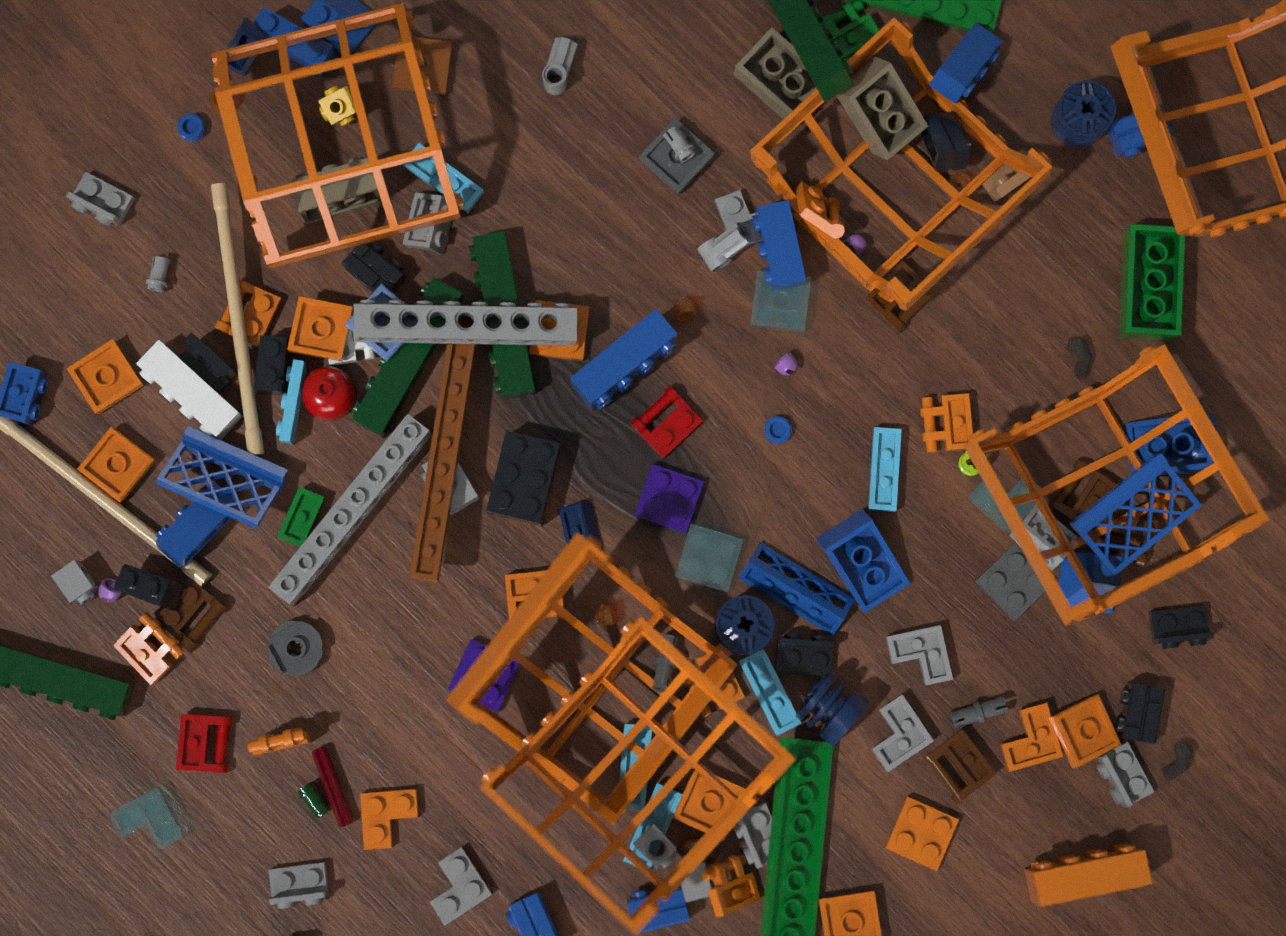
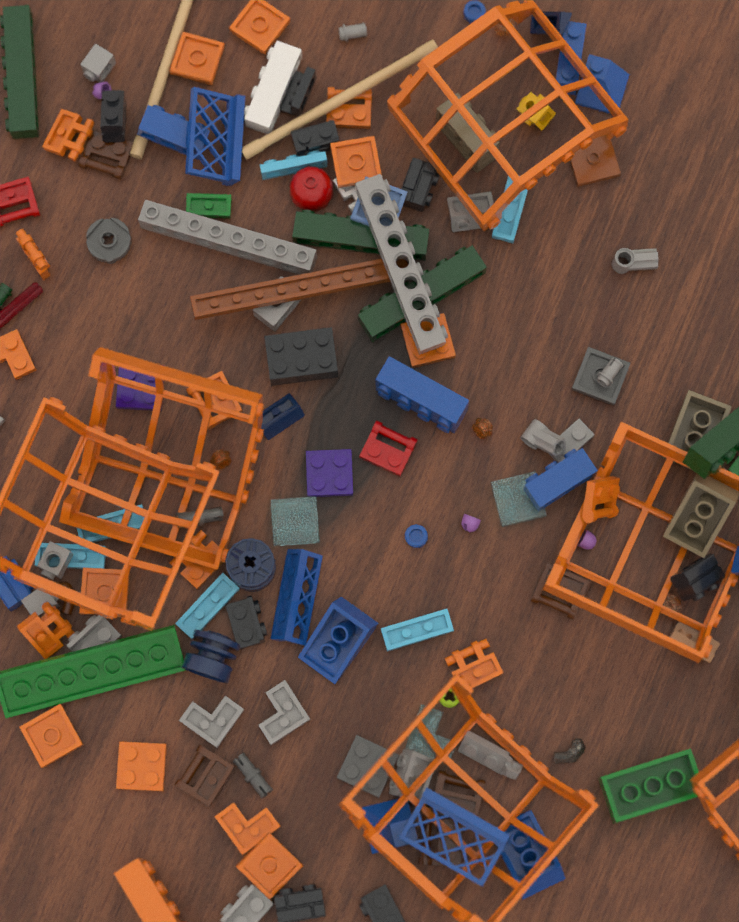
camera: 70 degrees right, 5 degrees down
none -> light grey hinge [458,731,523,780]

